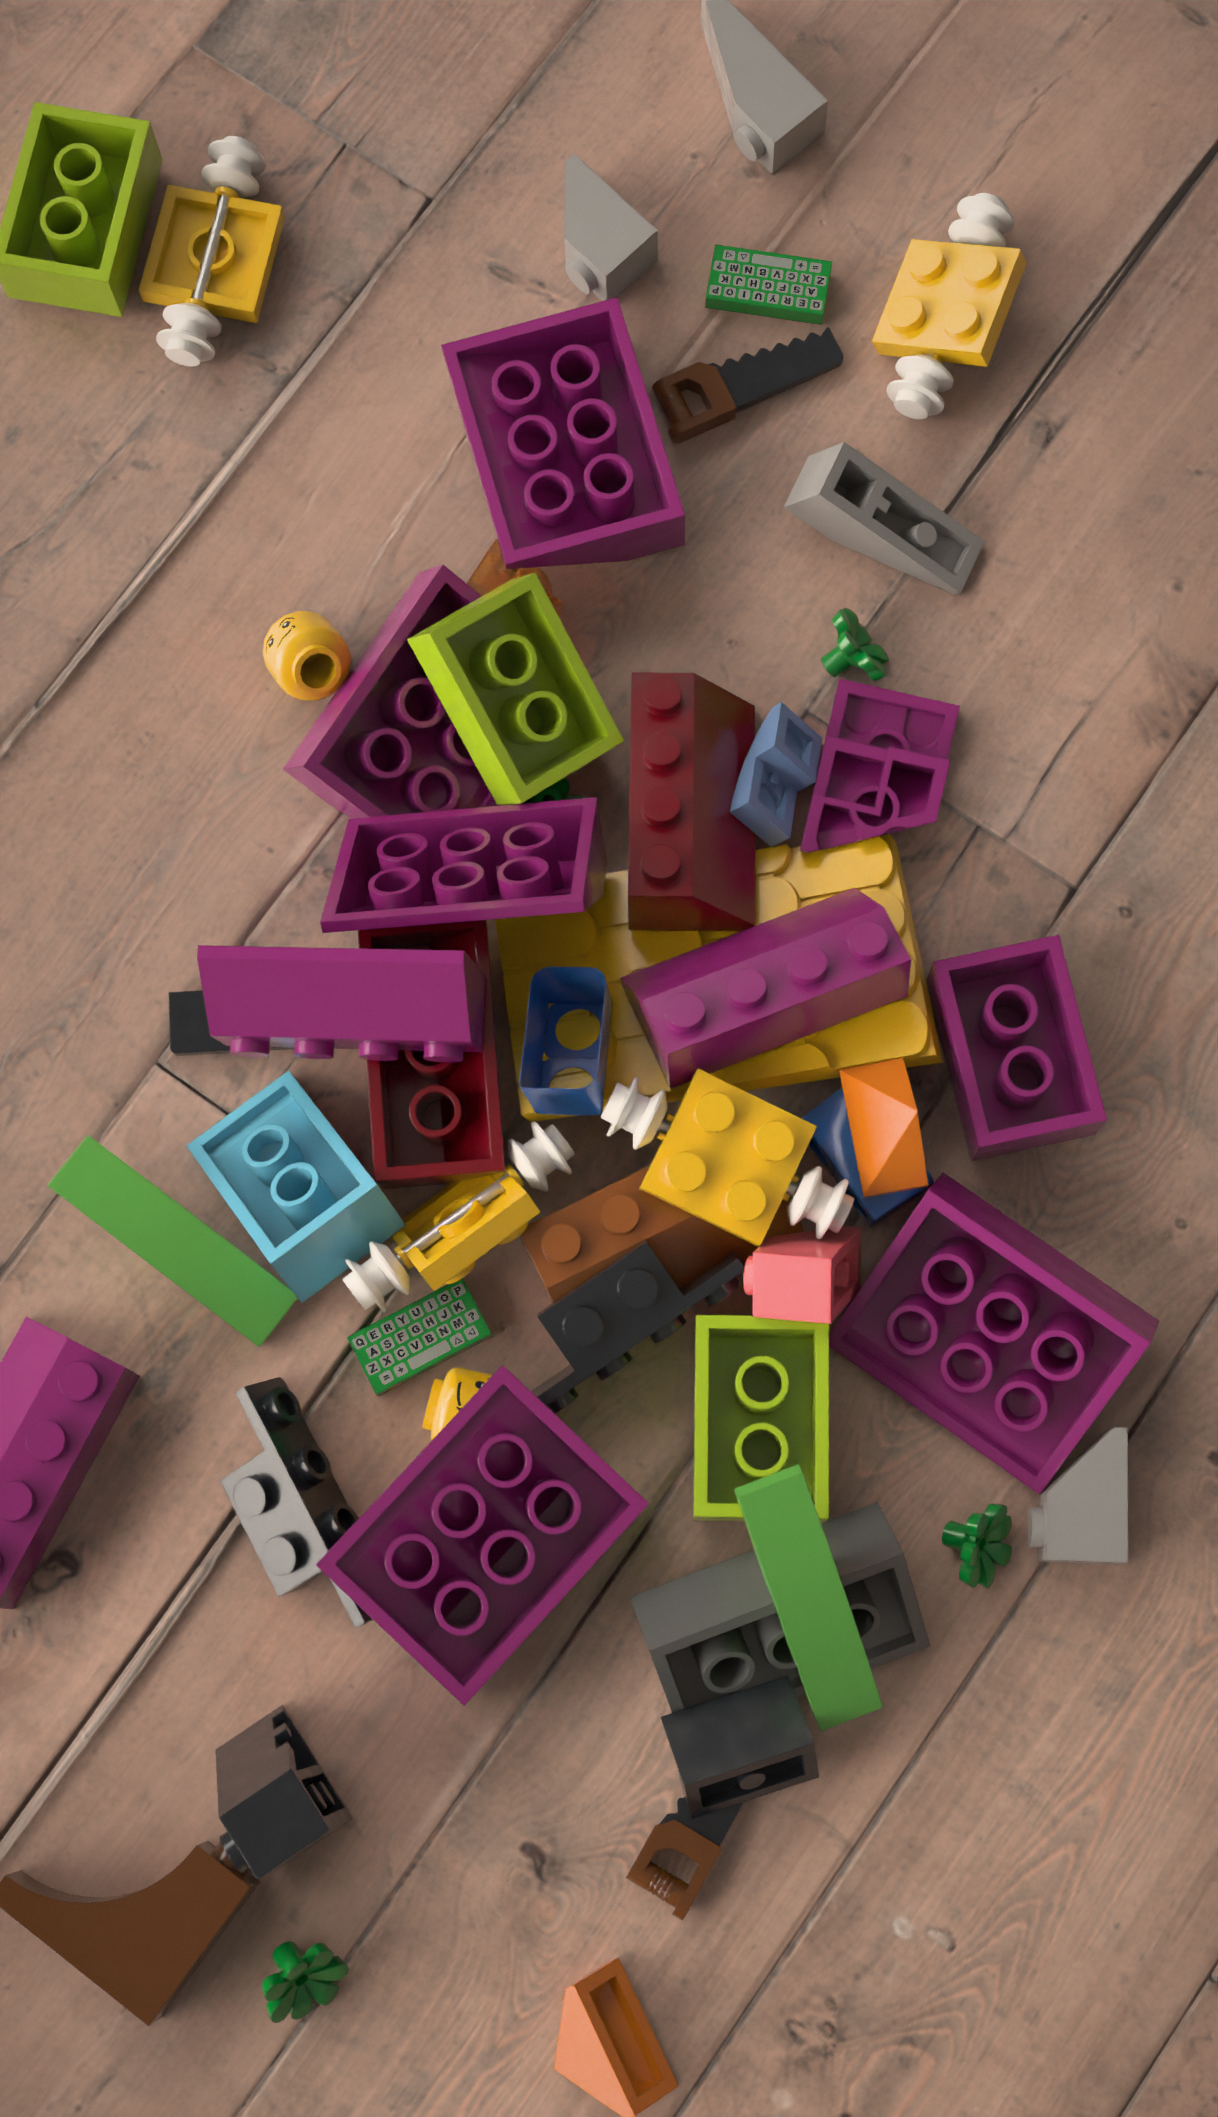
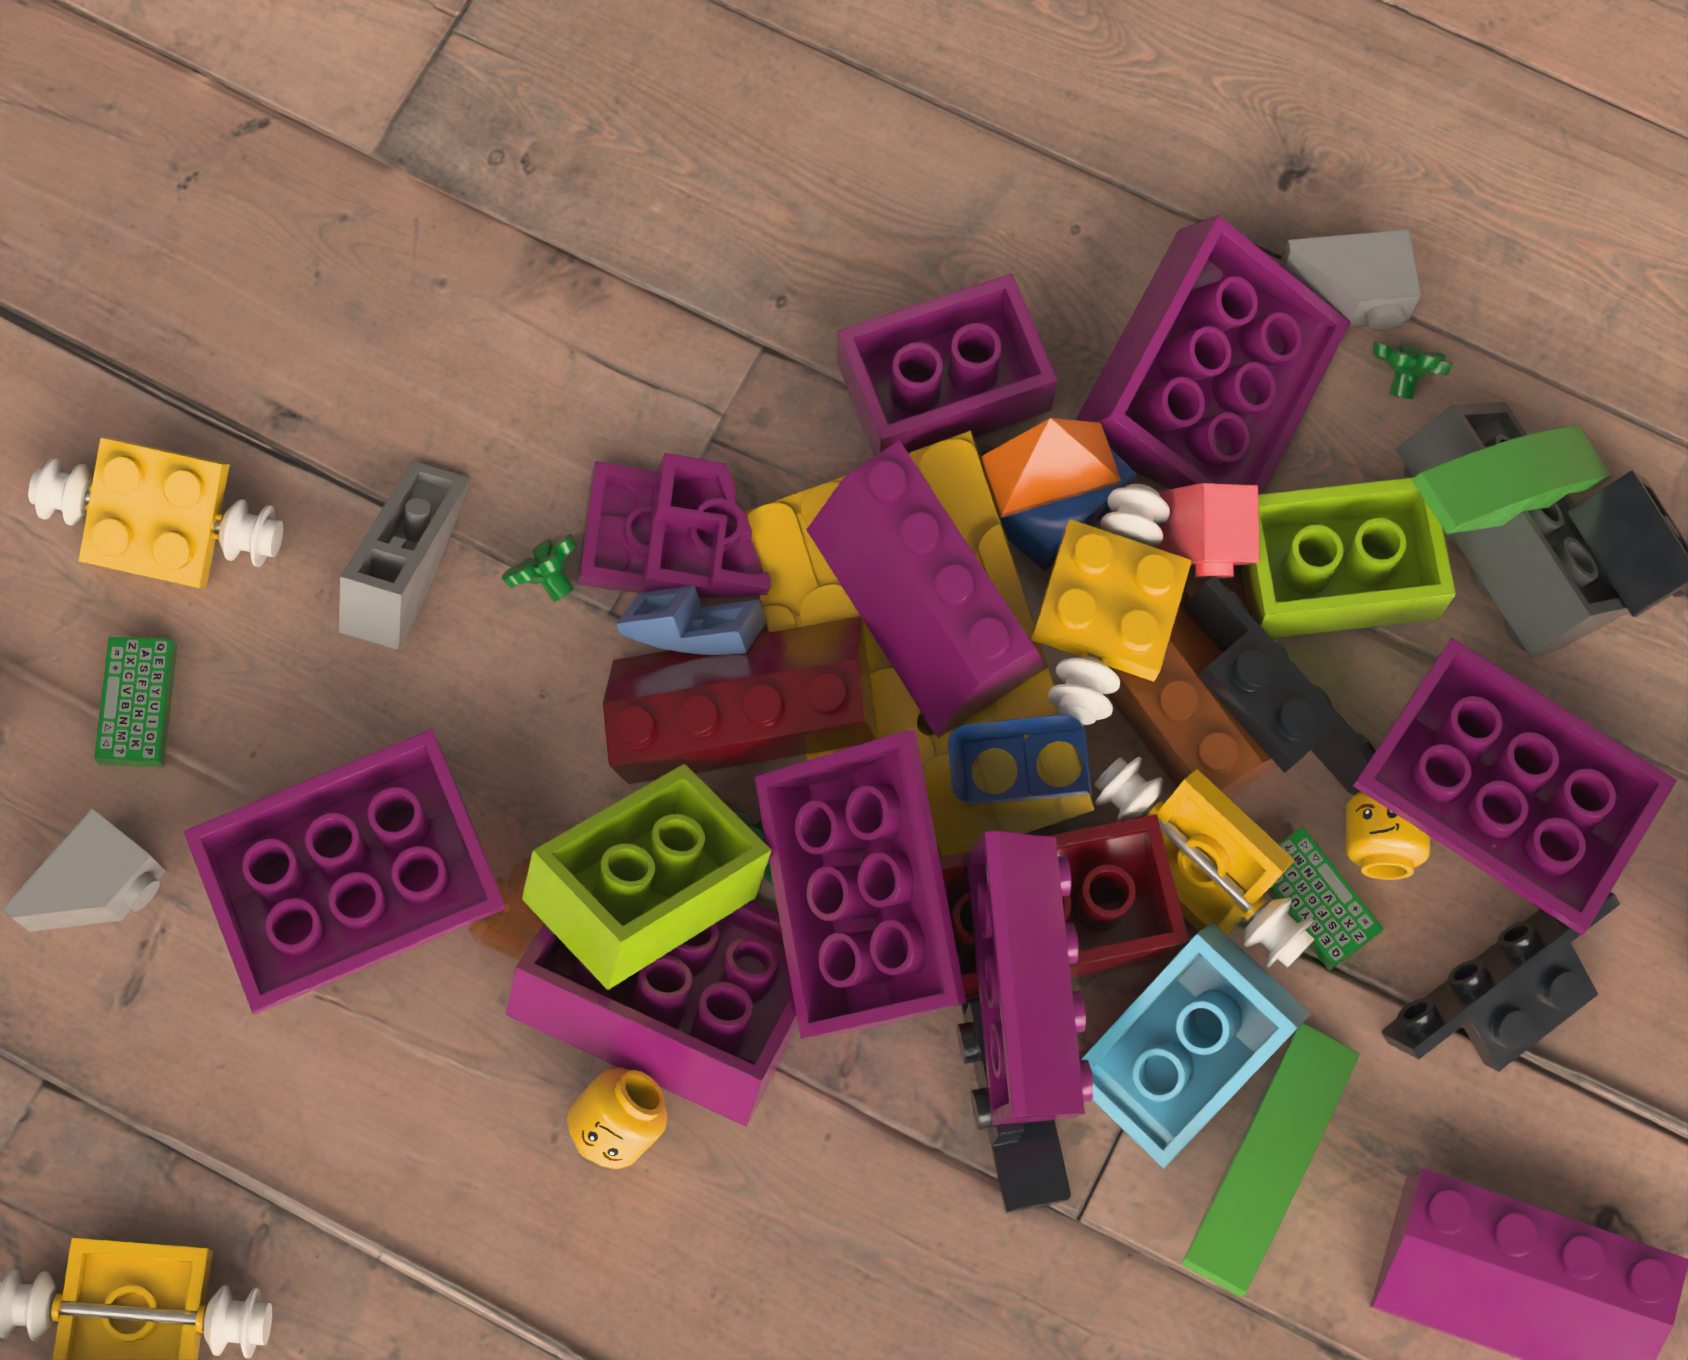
camera: 105 degrees left, 5 degrees down
piece [652,327,844,444] -> none

